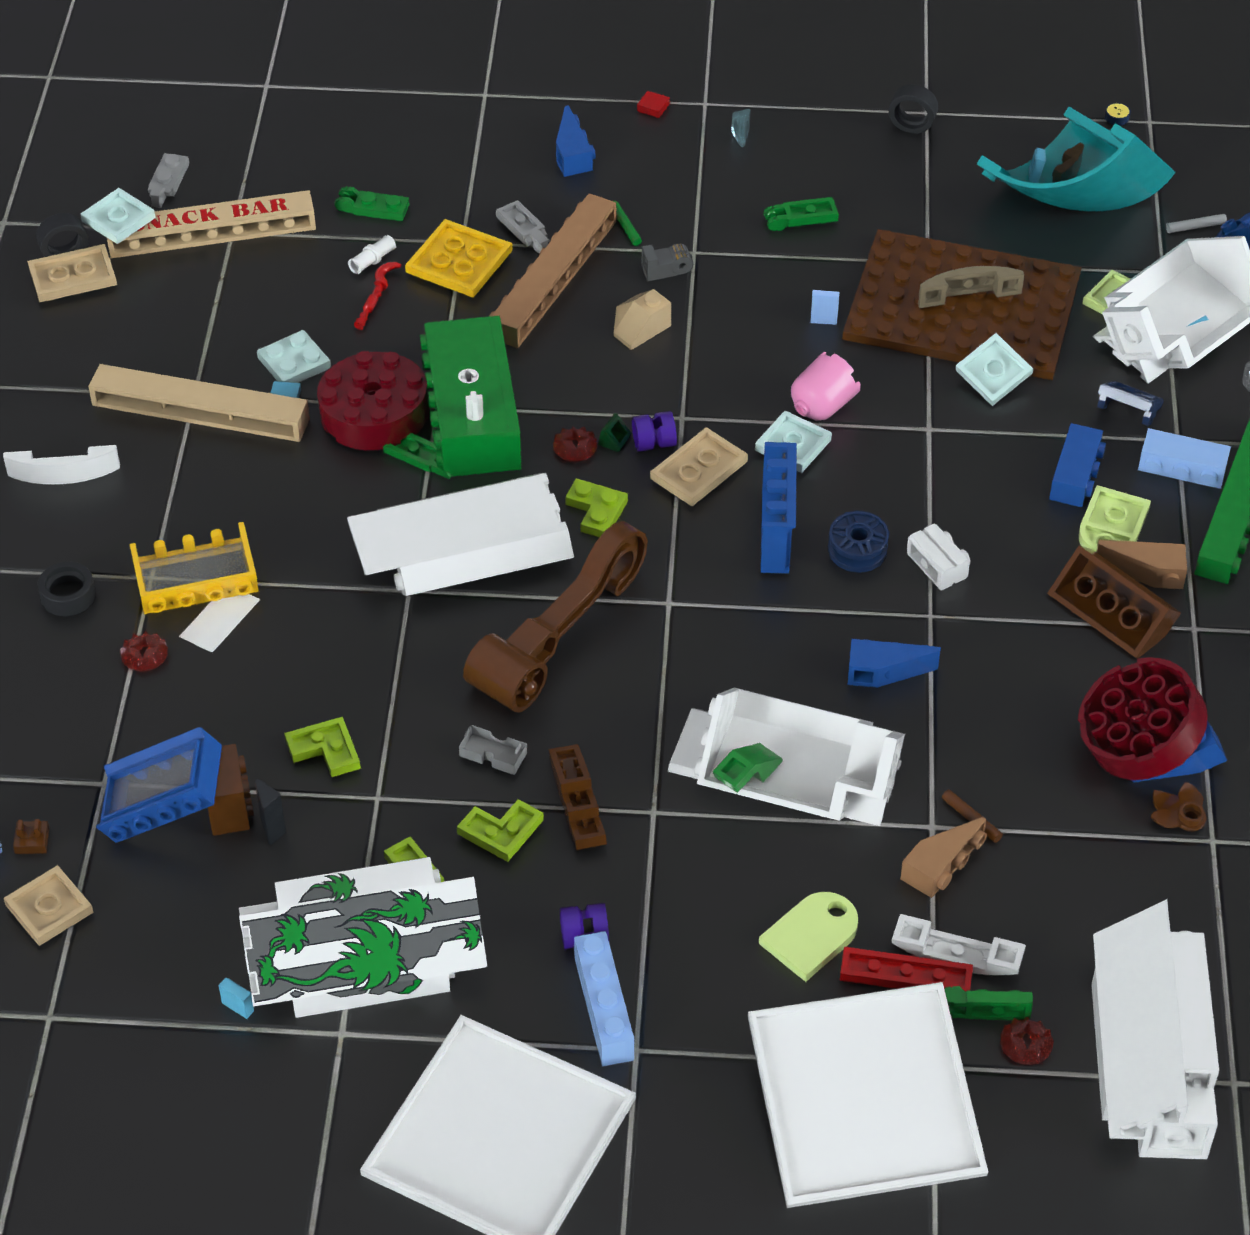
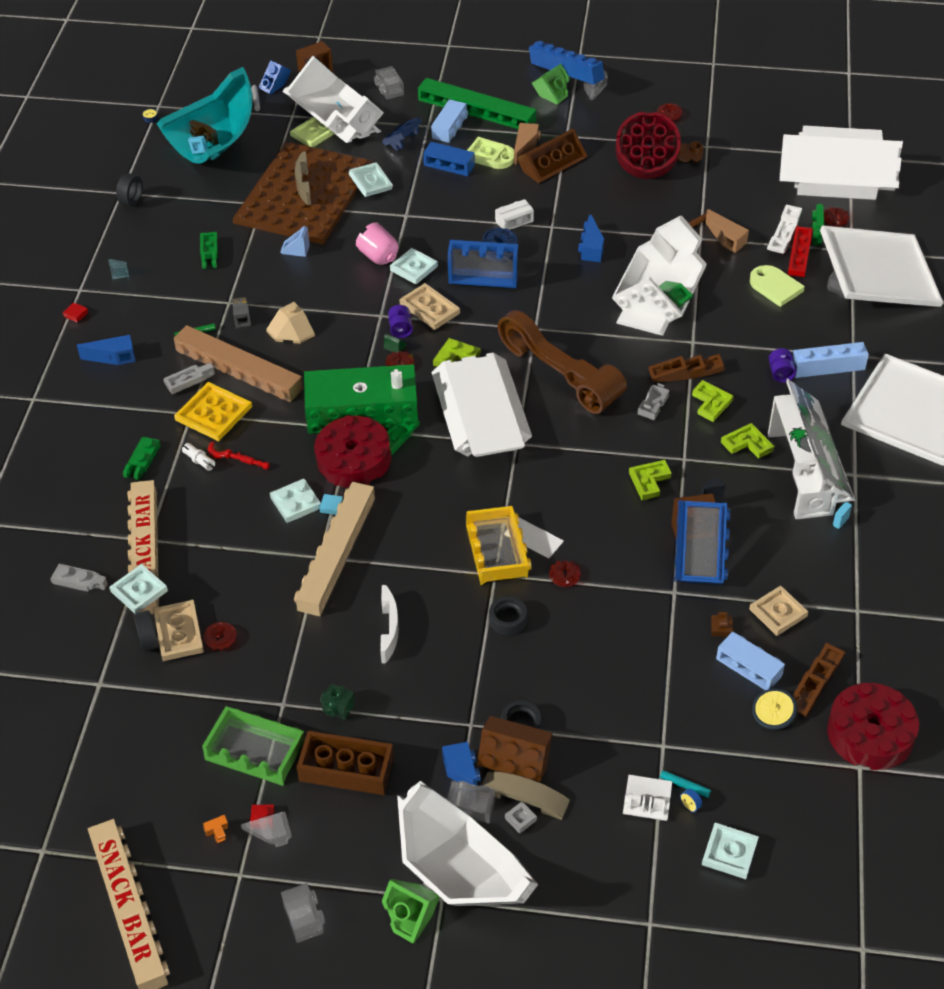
camera: 85 degrees left, 0 degrees up
none -> clear red gear [203,622,237,651]

